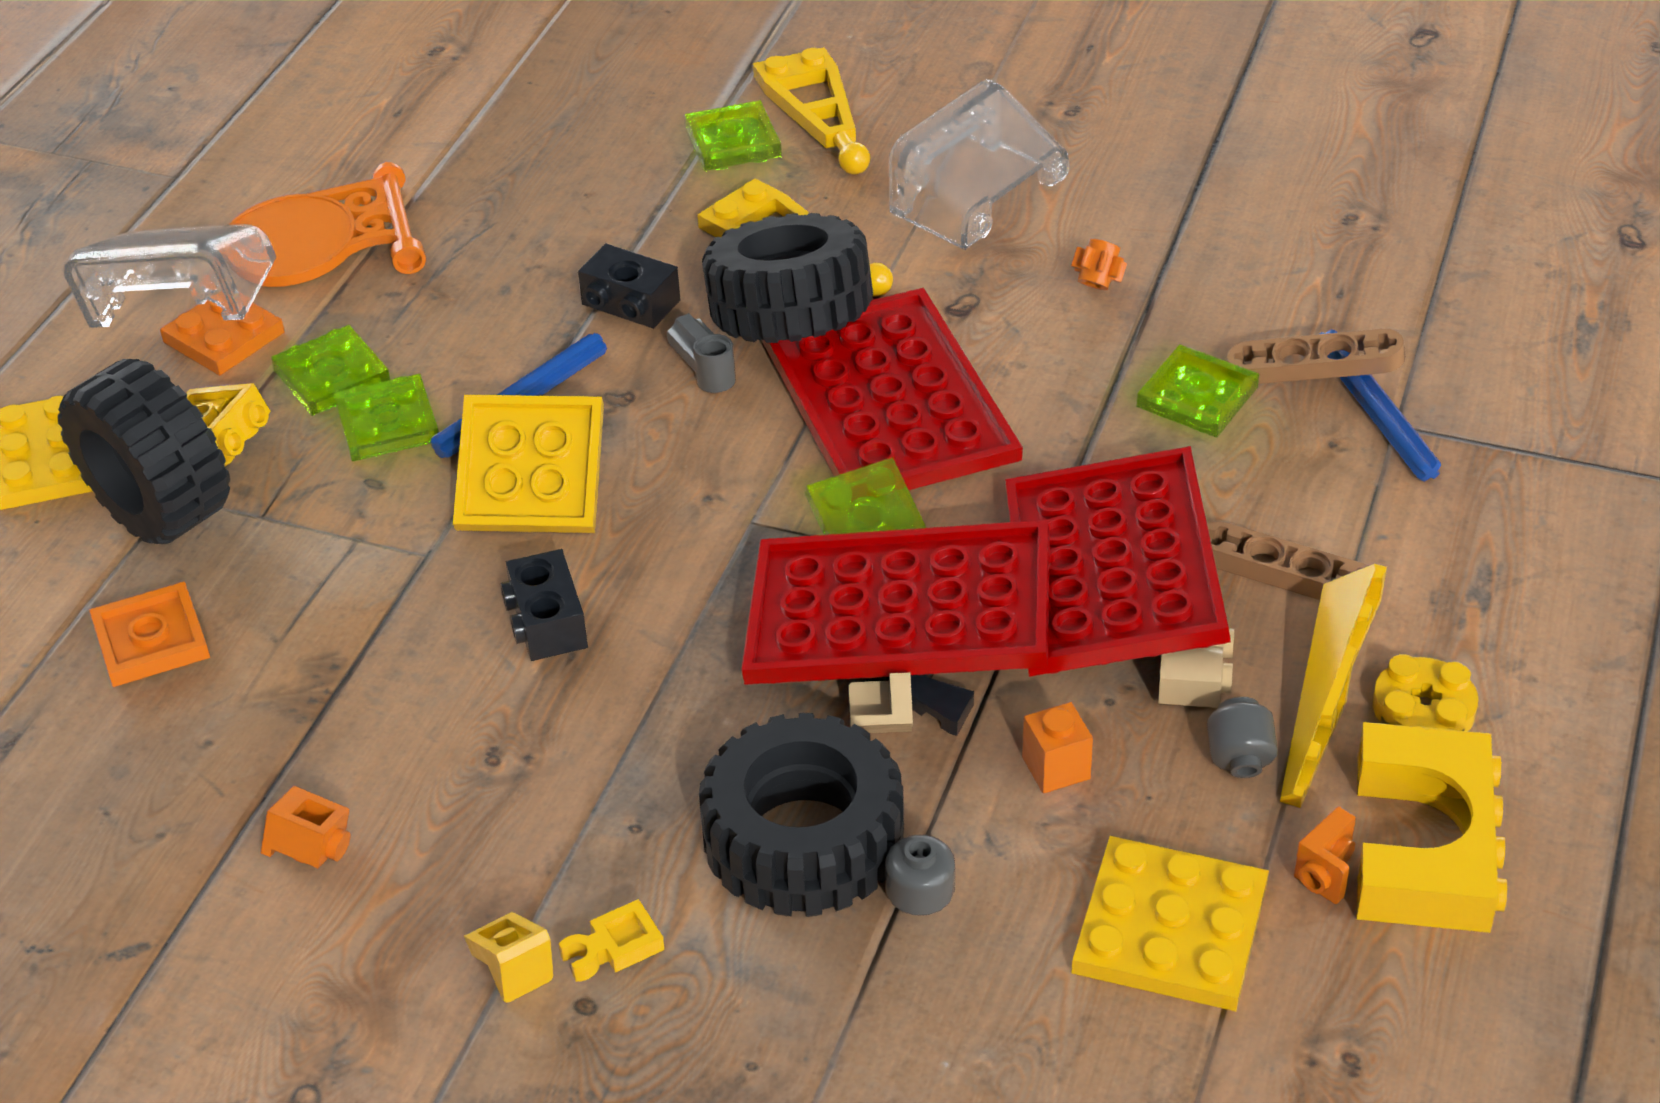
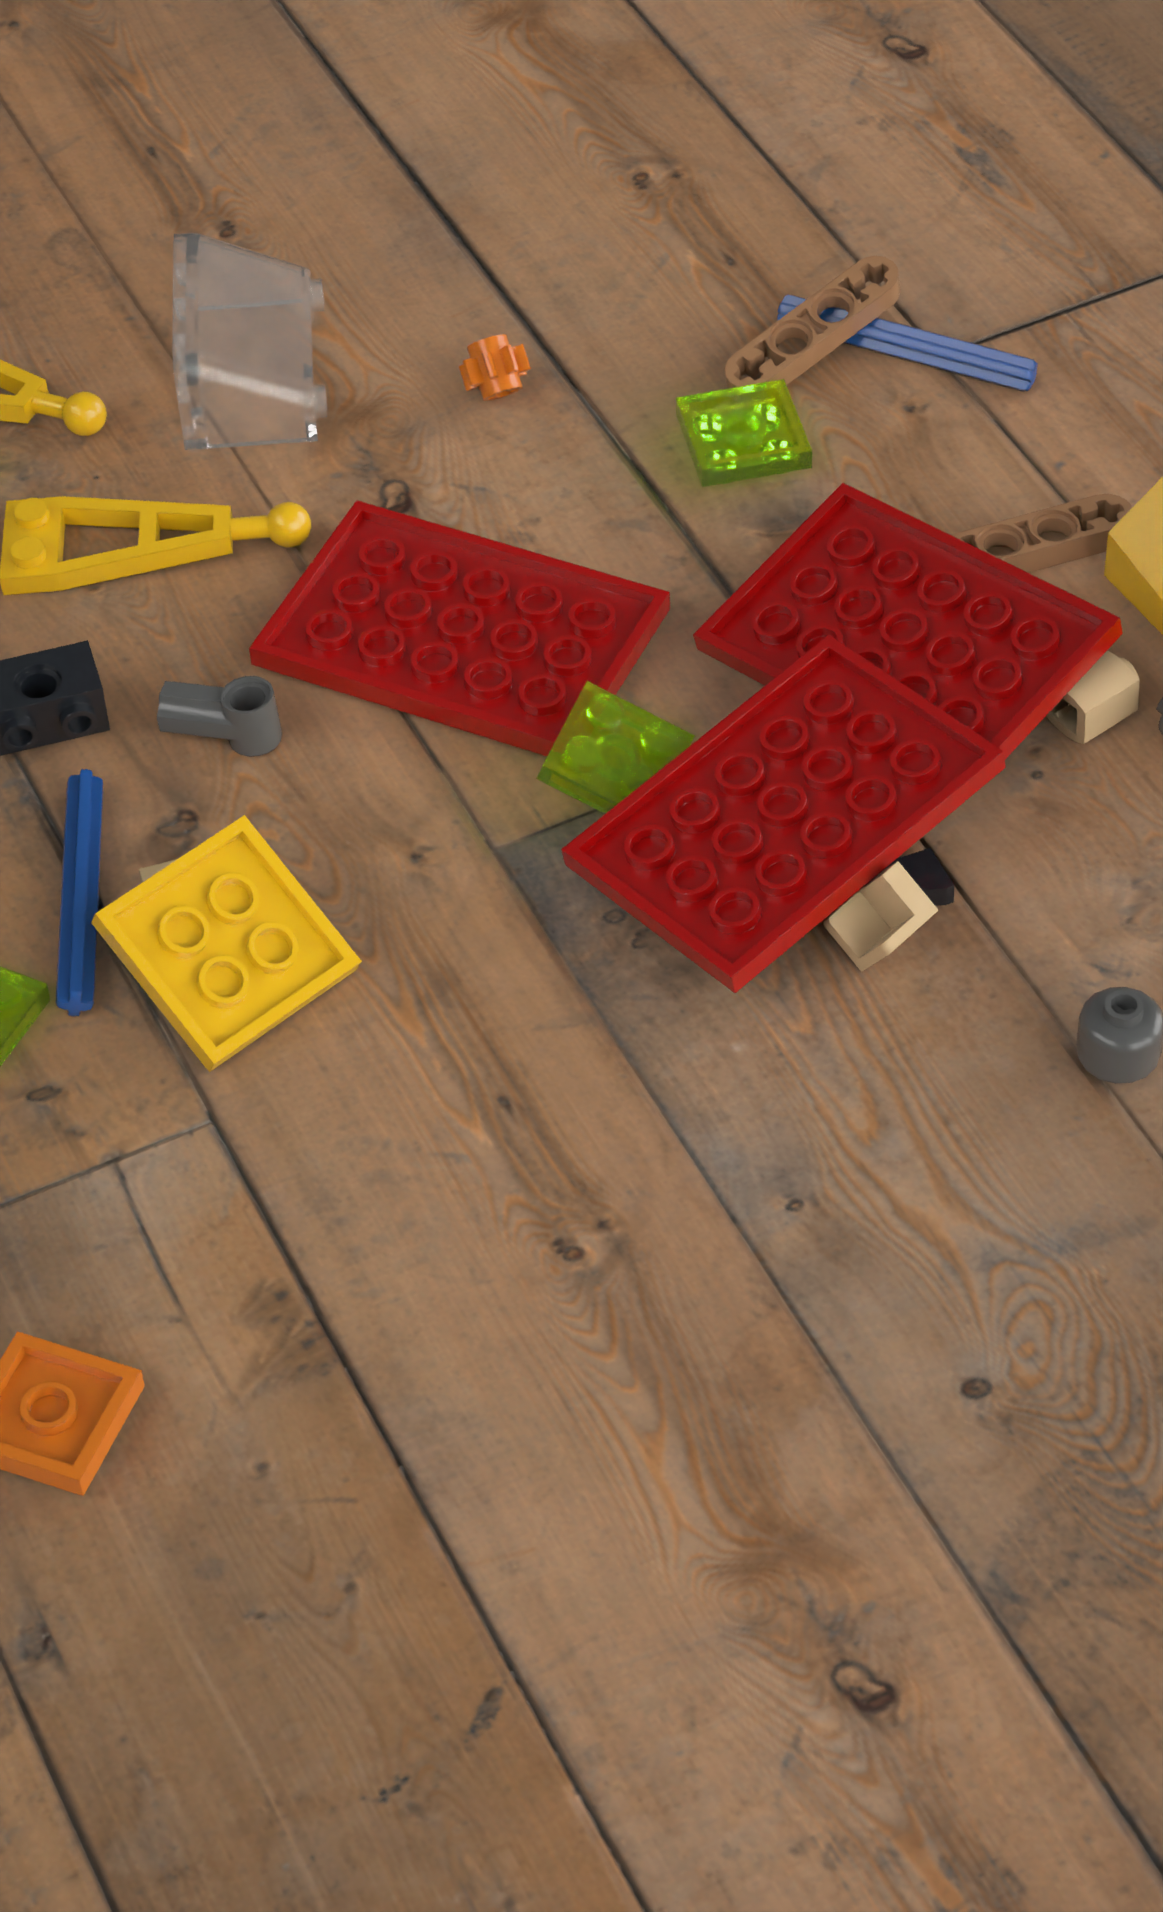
camera: 45 degrees left, 5 degrees up
orange brick [261,786,351,869] -> none
yellow slope [464,912,553,1003] -> none
black brick [500,549,588,661] -> none
yellow plate [559,899,665,982] -> none
black tyre [699,713,904,917] -> none
black tyre [702,213,873,343] -> none
orange brick [1022,702,1093,794] -> none

